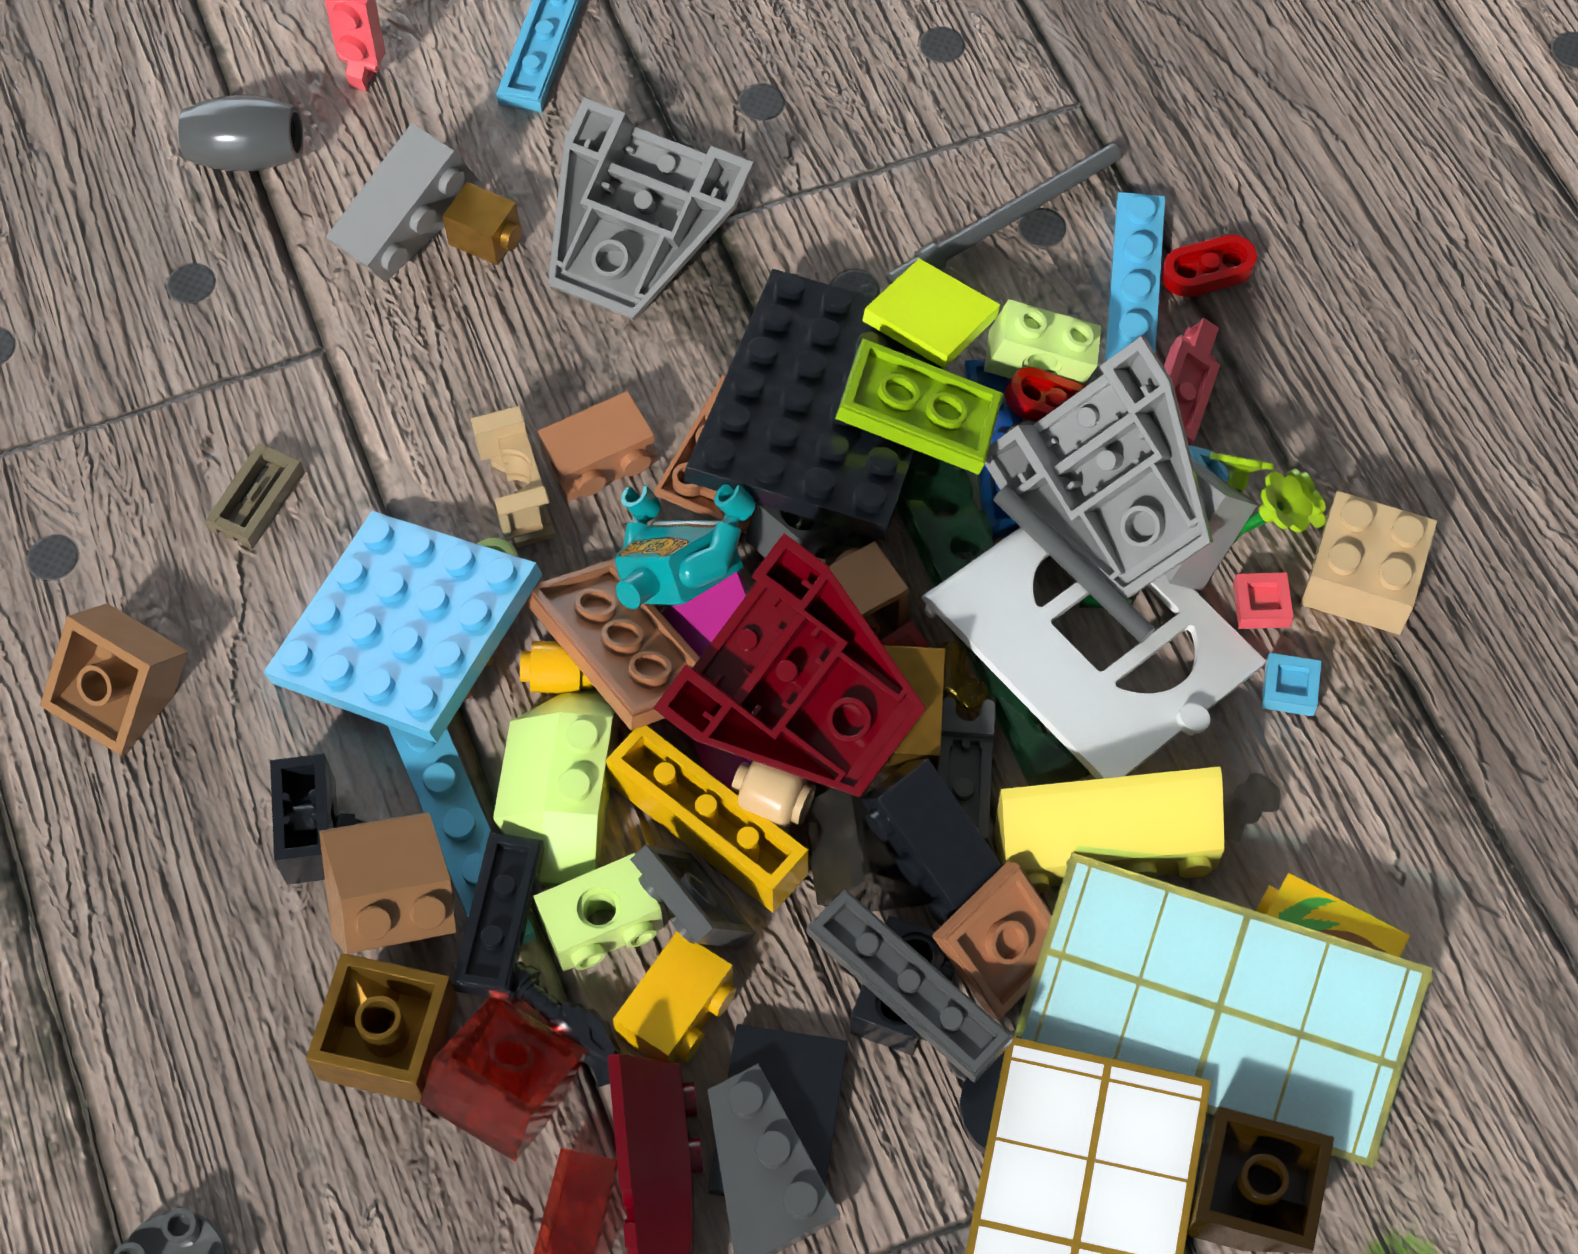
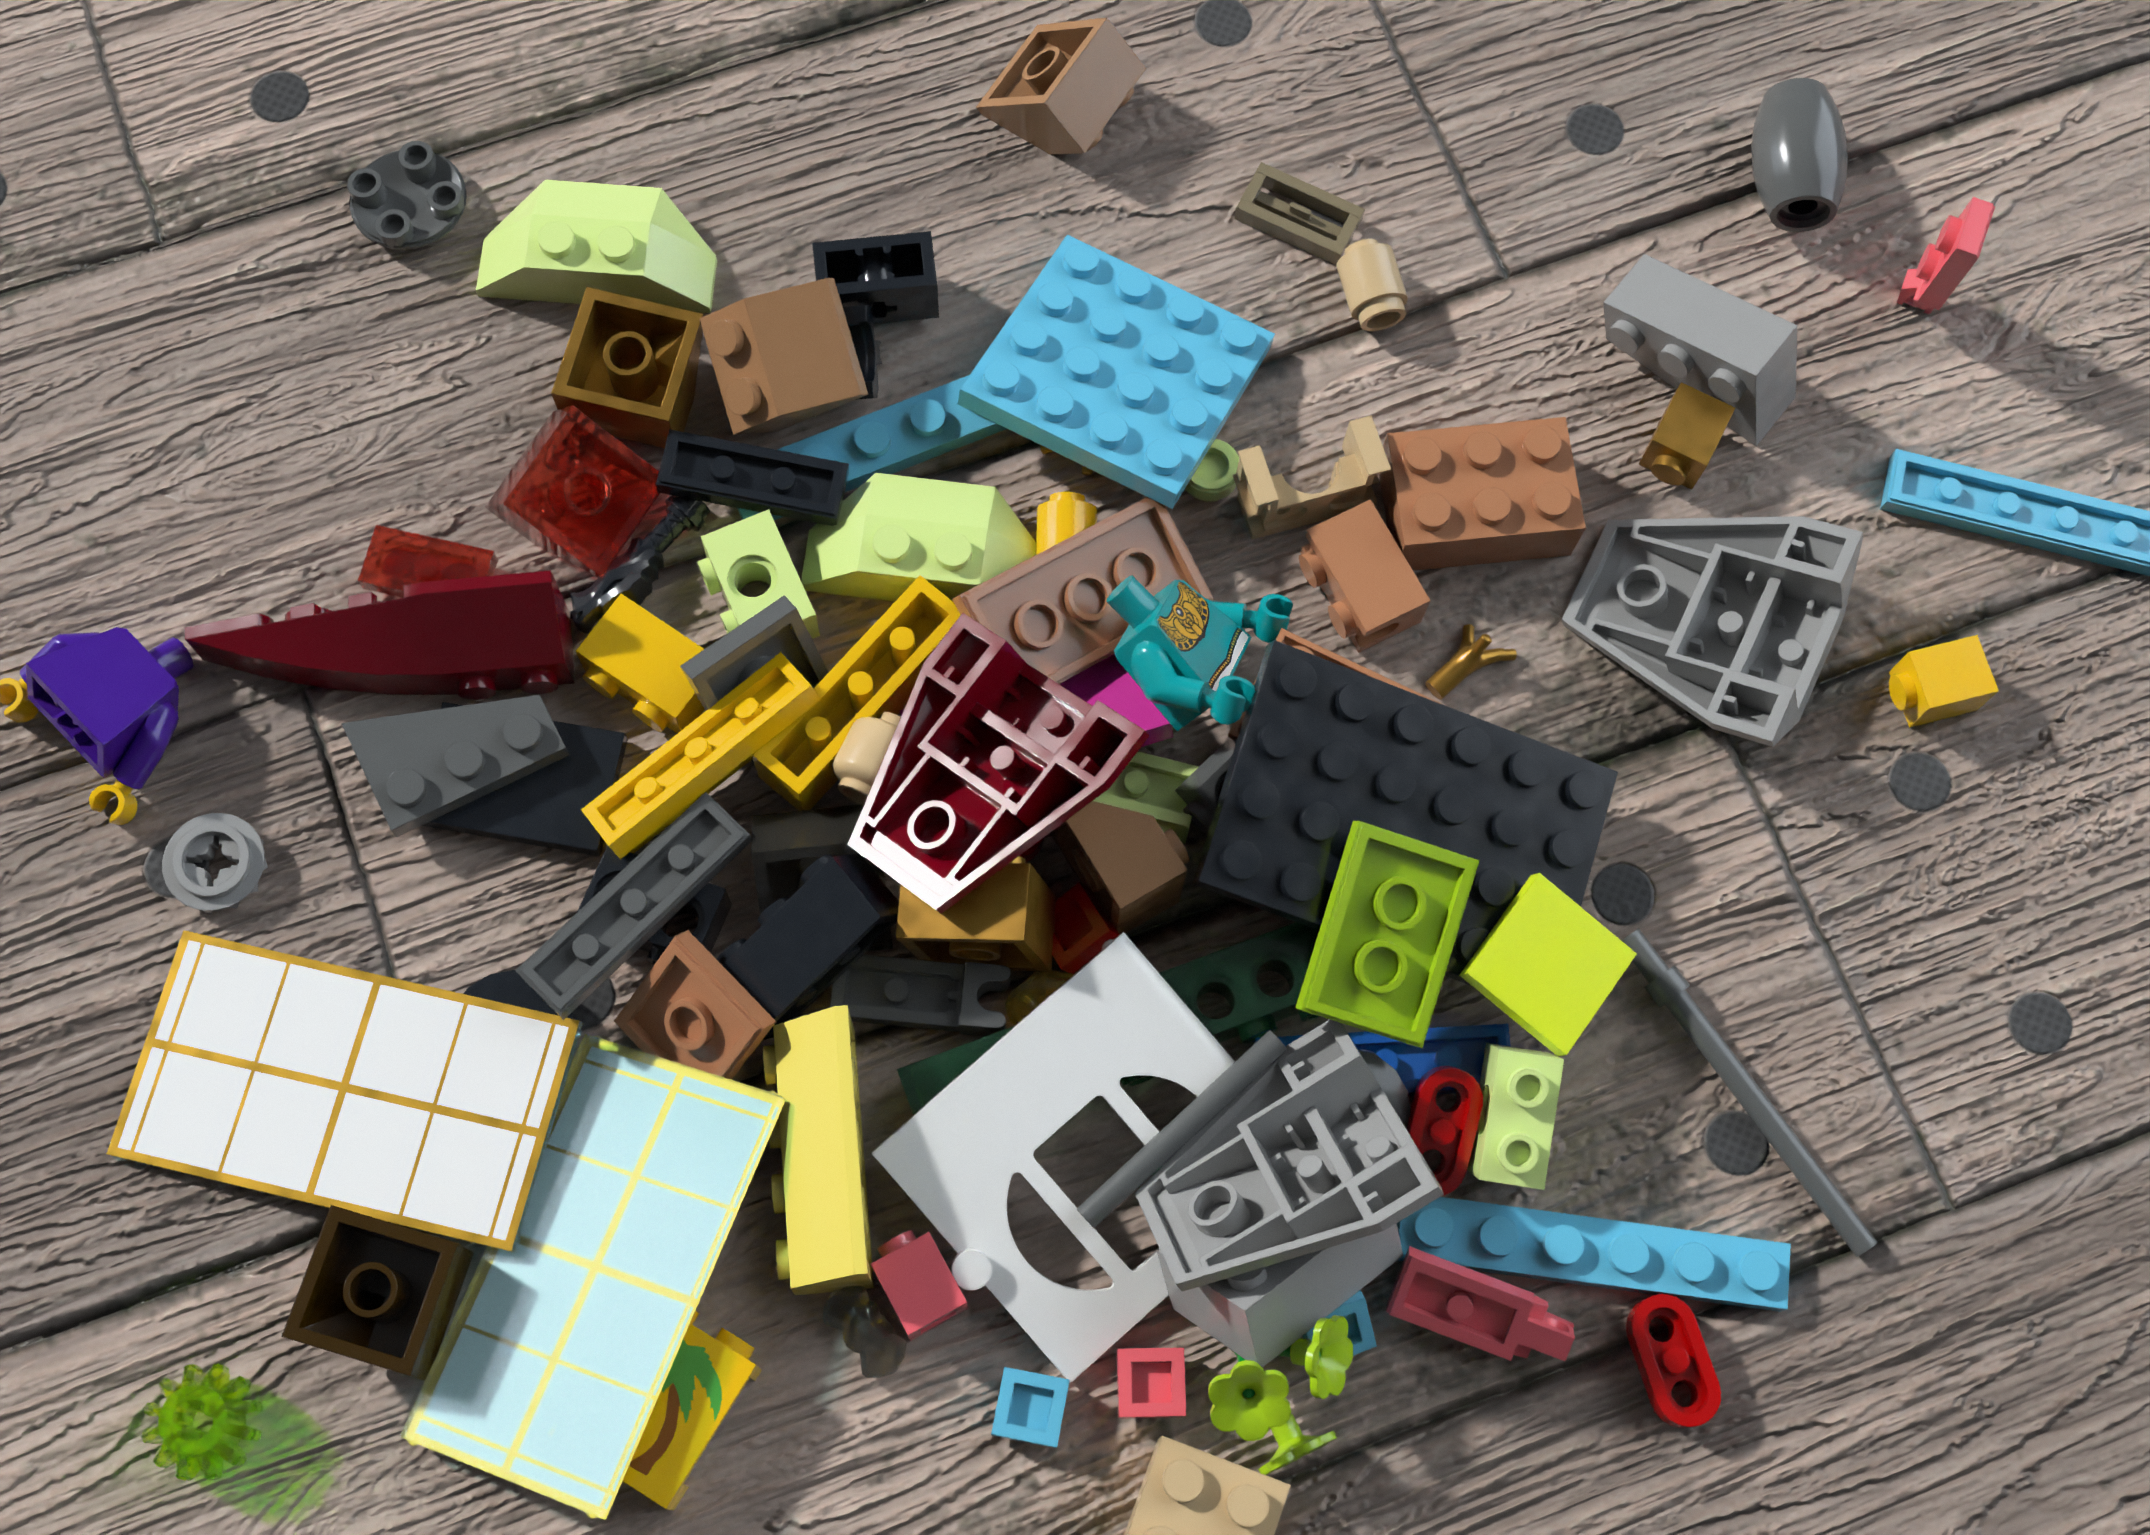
camera: 85 degrees right, 10 degrees up
none -> yellowish green wedge [476,180,717,313]
none -> yellow fence [581,652,821,860]
none -> coral brick [870,1230,968,1341]
none -> tan brick [1336,239,1408,331]
none -> nougat brick [1379,417,1586,571]
none -> pearl gold bar [1425,624,1517,700]
none -> yellow brick [1889,635,1999,728]

